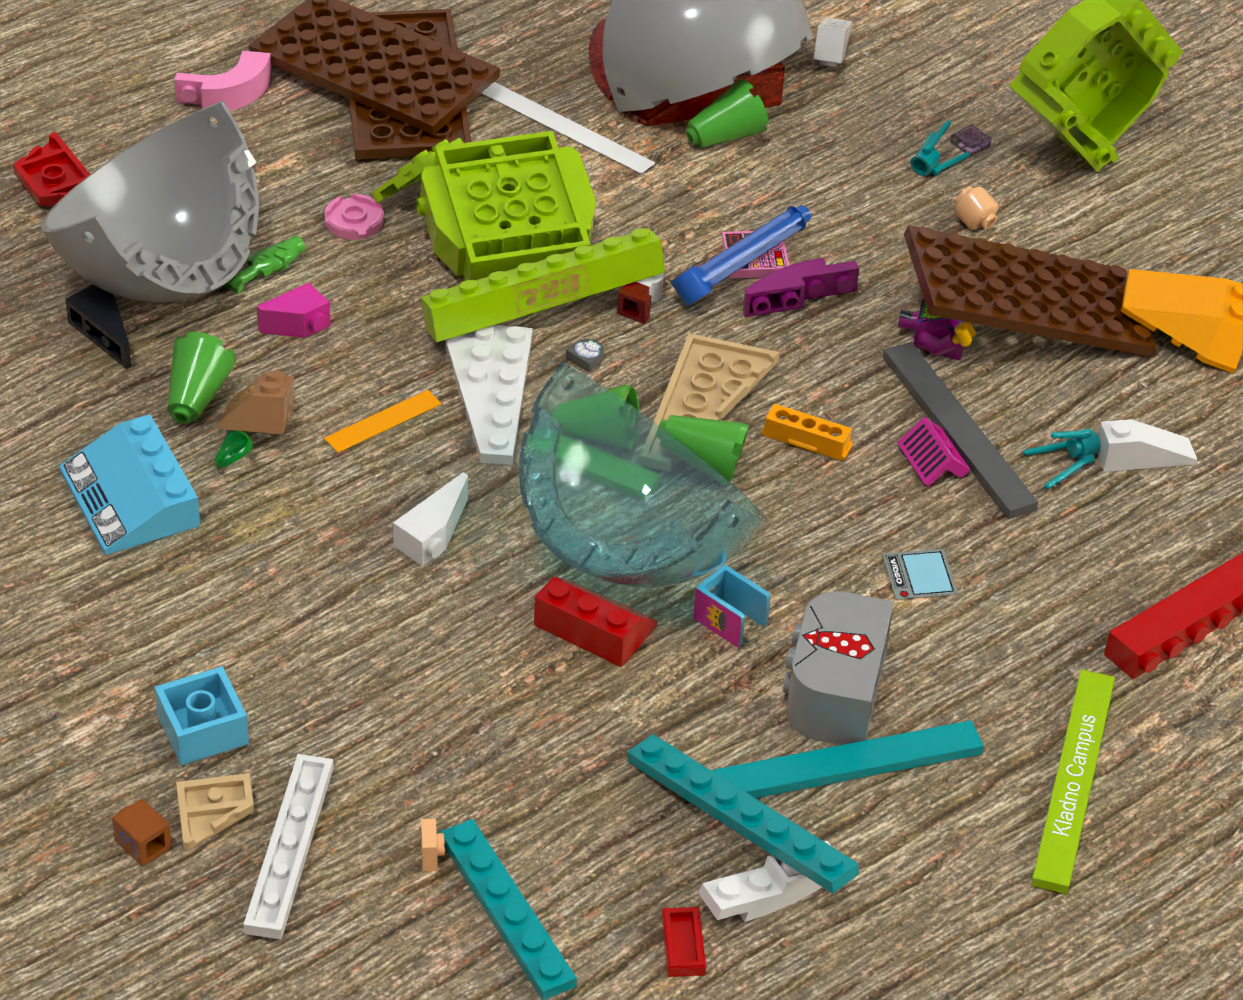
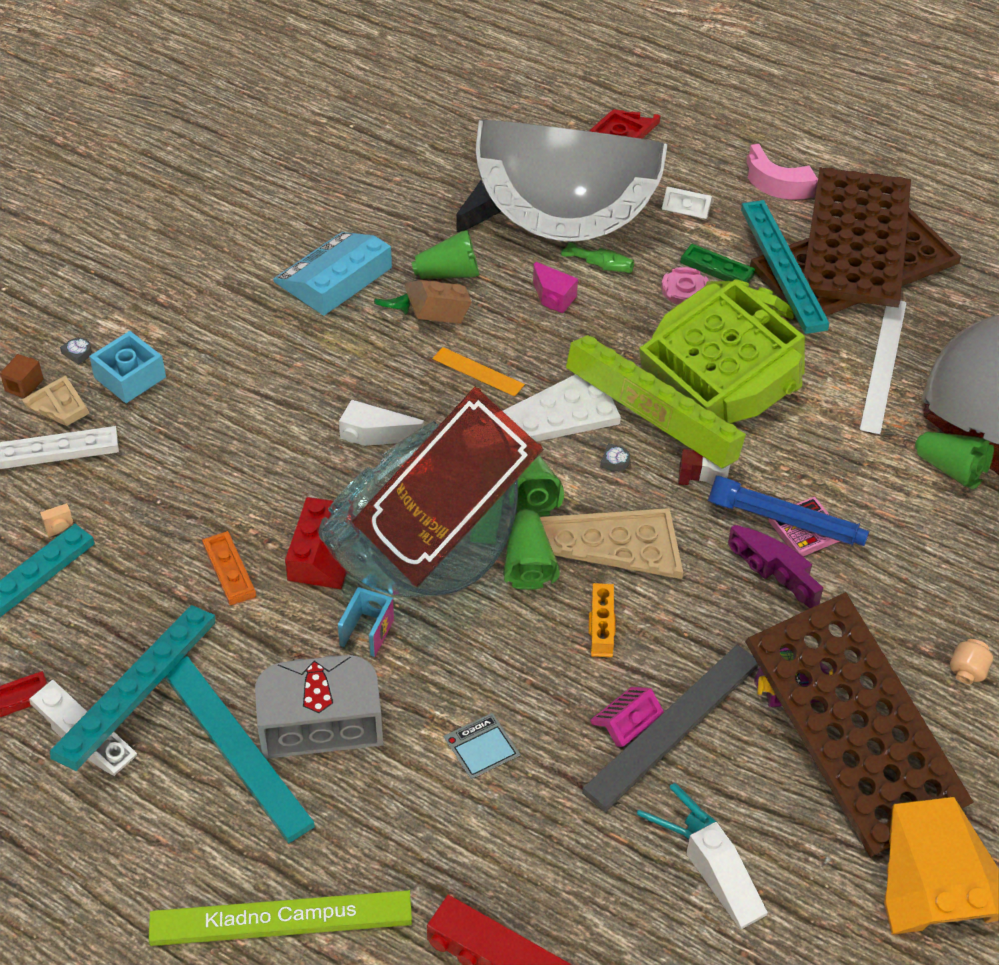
camera: 70 degrees right, 5 degrees up
none -> dark grey tile [60,337,92,365]
none -> orange tile [202,531,256,606]
none -> clear red piece [352,386,544,588]
none -> green tile [680,244,755,283]
none -> teal plate [741,200,830,334]

